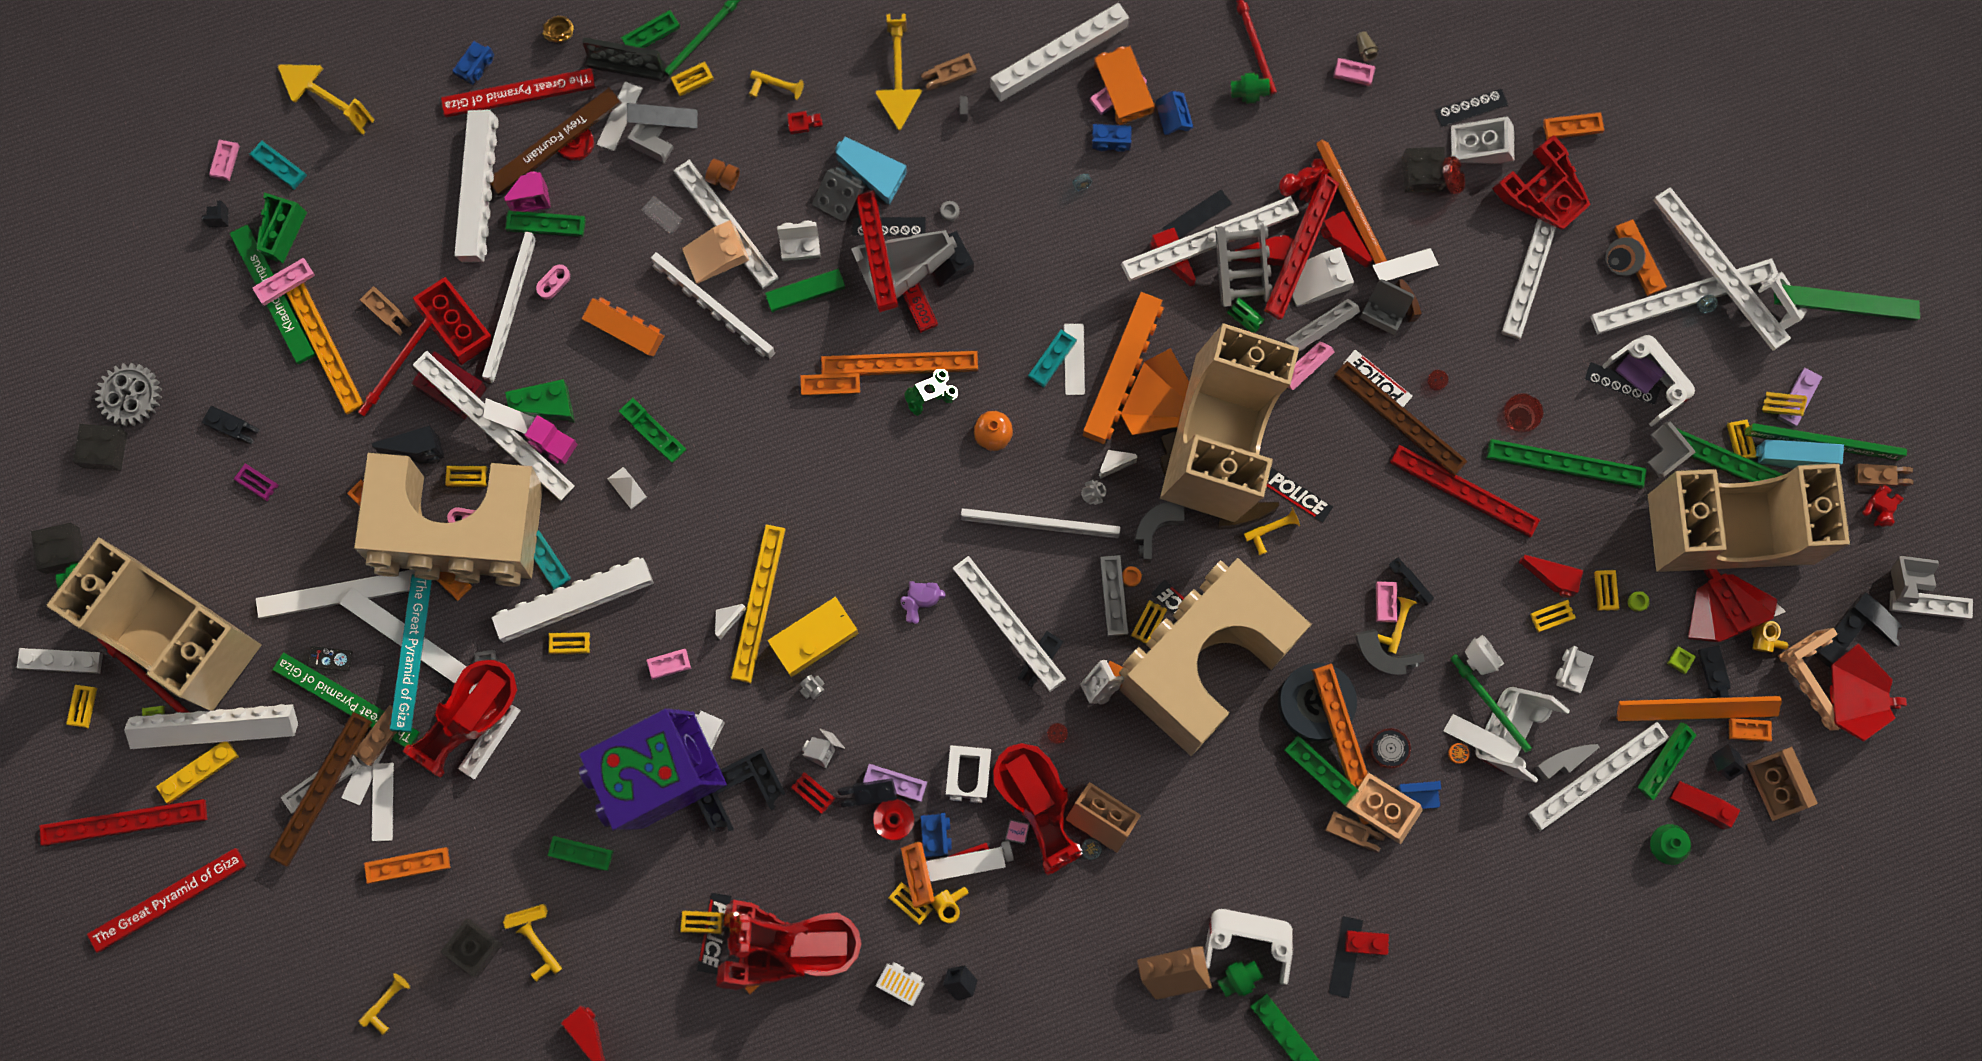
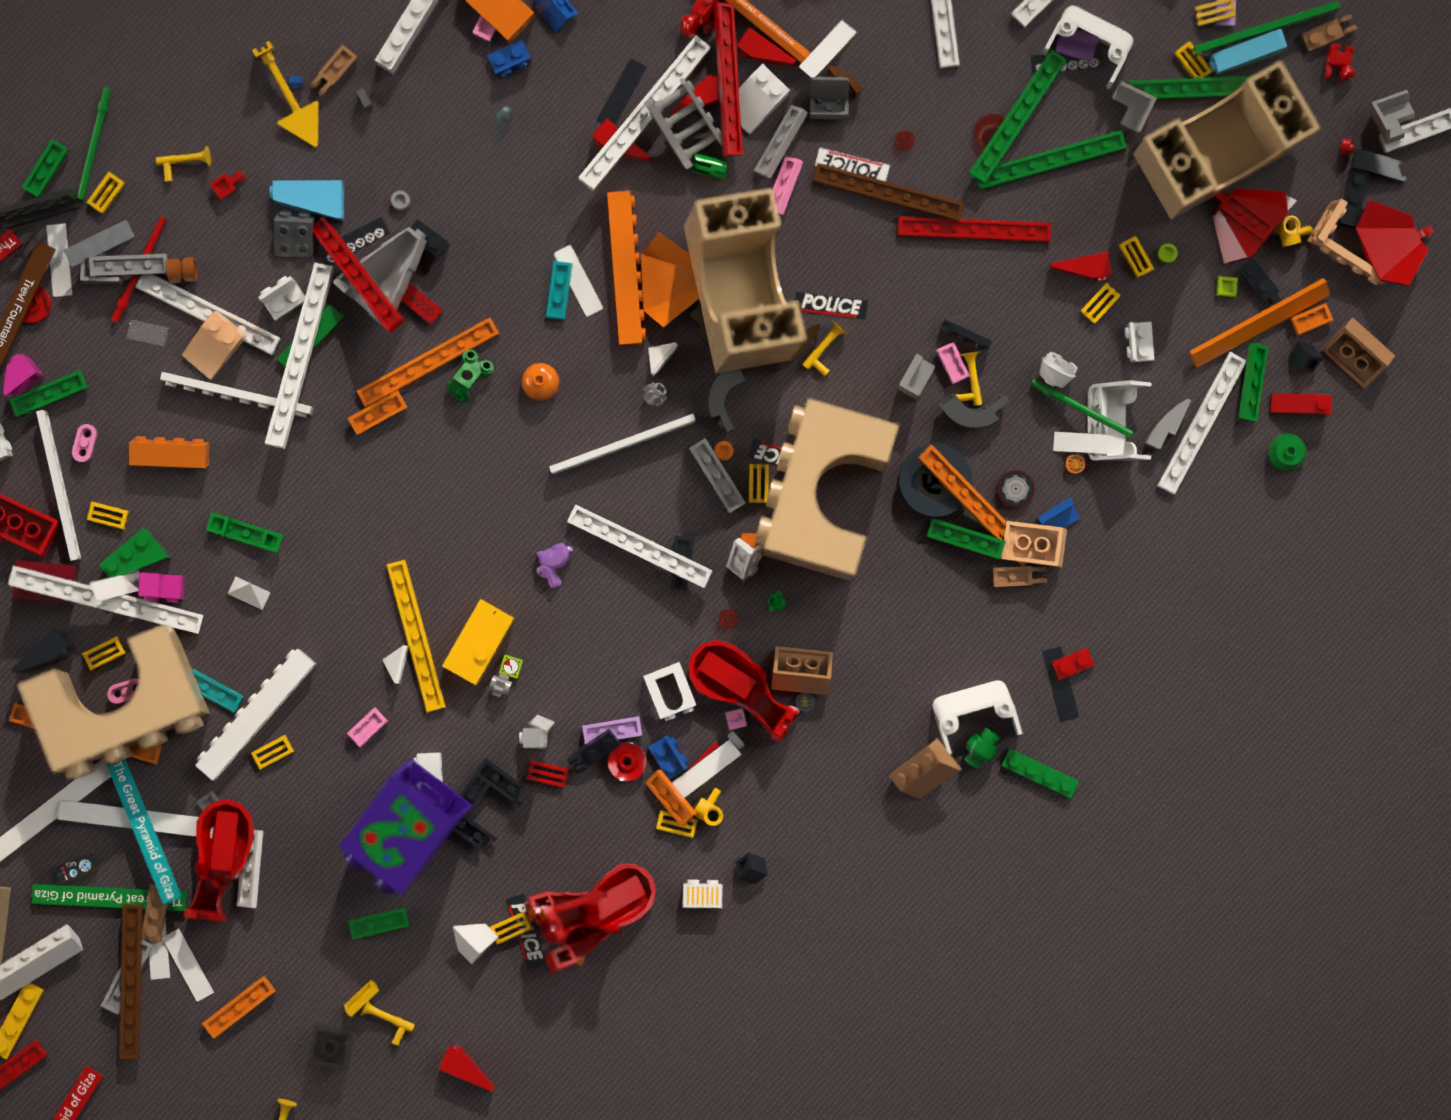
camera: 25 degrees left, 10 degrees up
none -> yellow tile [87,501,130,530]
none -> light grey plate [89,254,167,277]
none -> red bar [111,217,167,323]
none -> white plate [265,263,335,449]
none -> blue plate [286,76,304,89]
none -> white slope [453,924,498,964]
none -> tile [499,655,523,679]
none -> green plate [768,591,786,612]
none -> light grey panel [897,354,935,400]
none -> green tile [968,49,1067,185]
none -> red plate [1339,138,1355,157]

